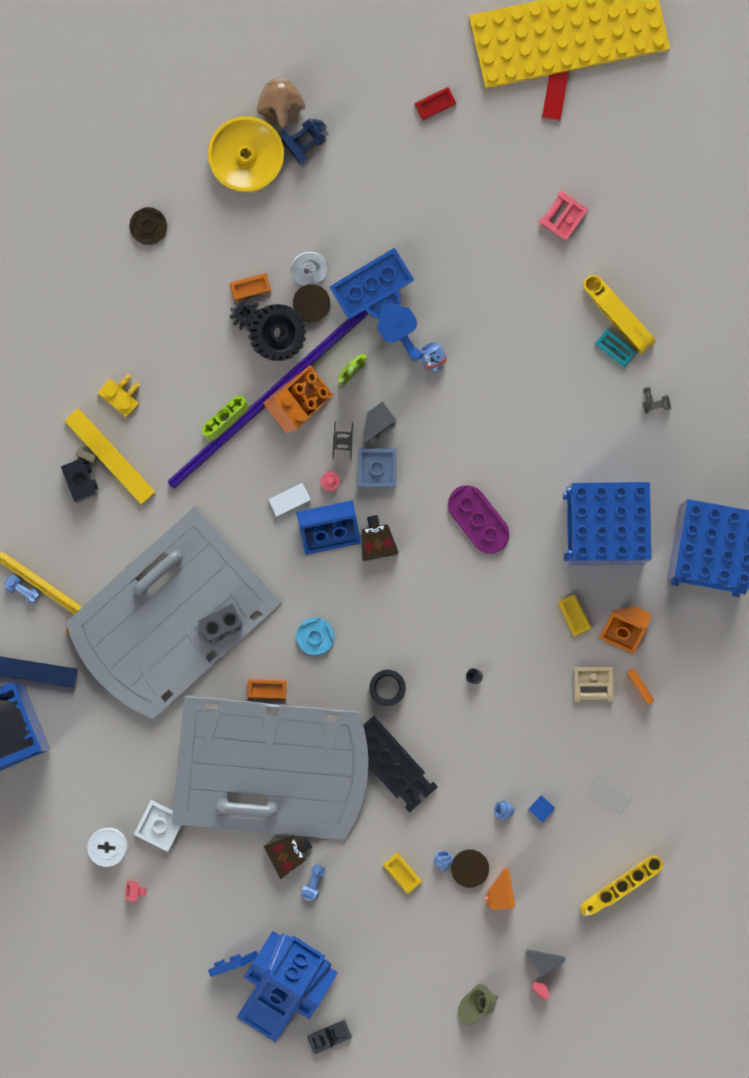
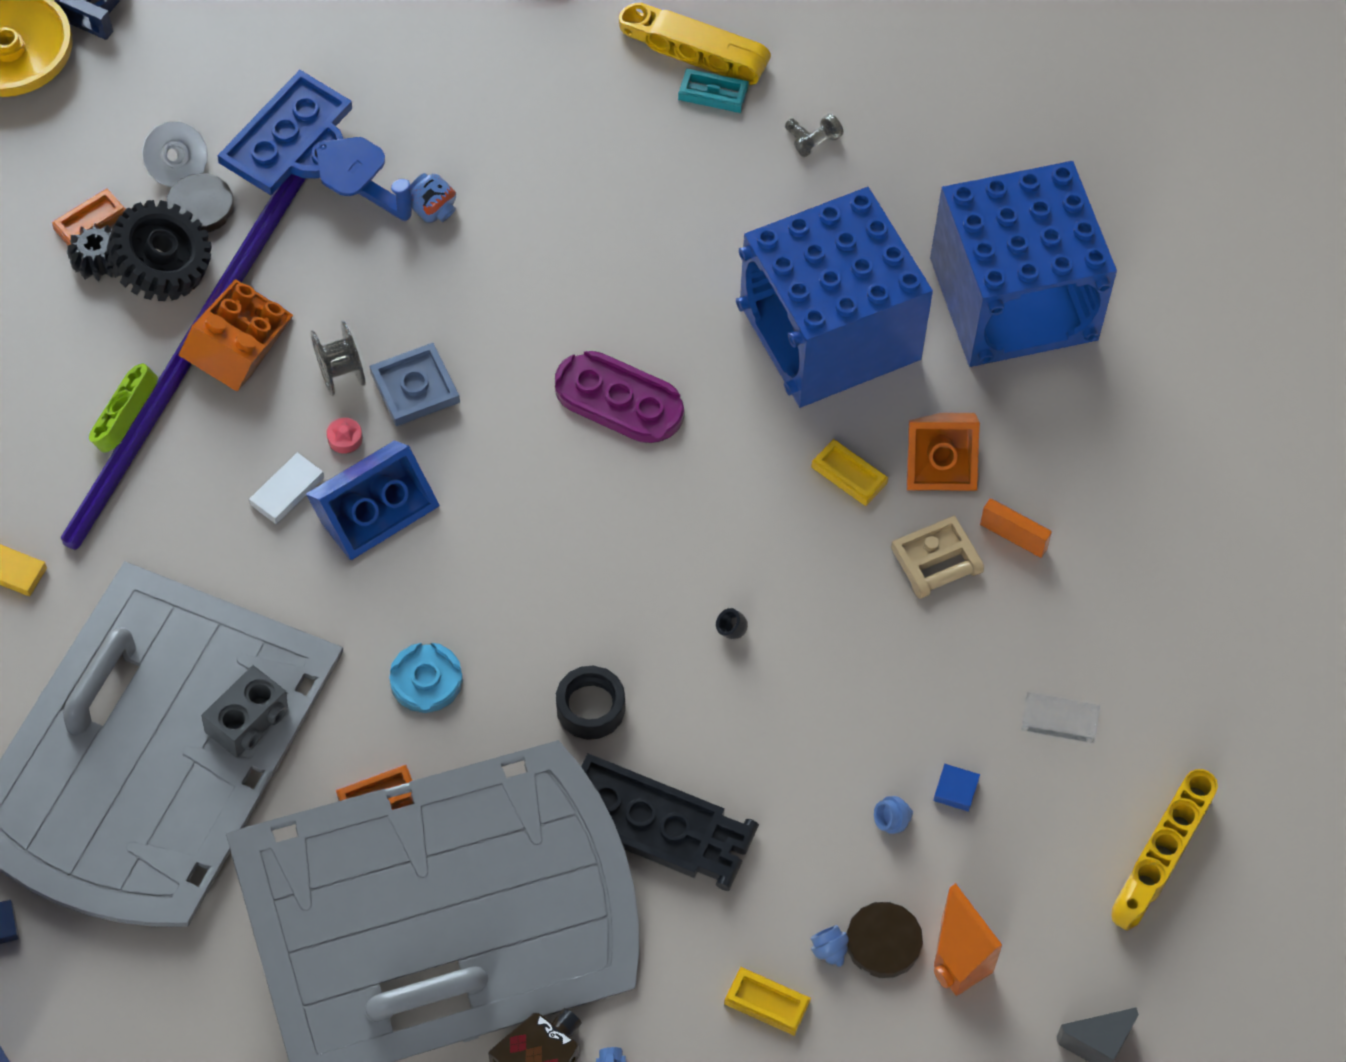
camera: 25 degrees left, 25 degrees down
lime tile [338,354,367,388] -> none
dark brown torso [361,515,399,562] -> none
dark grey slope [363,402,396,444] -> none

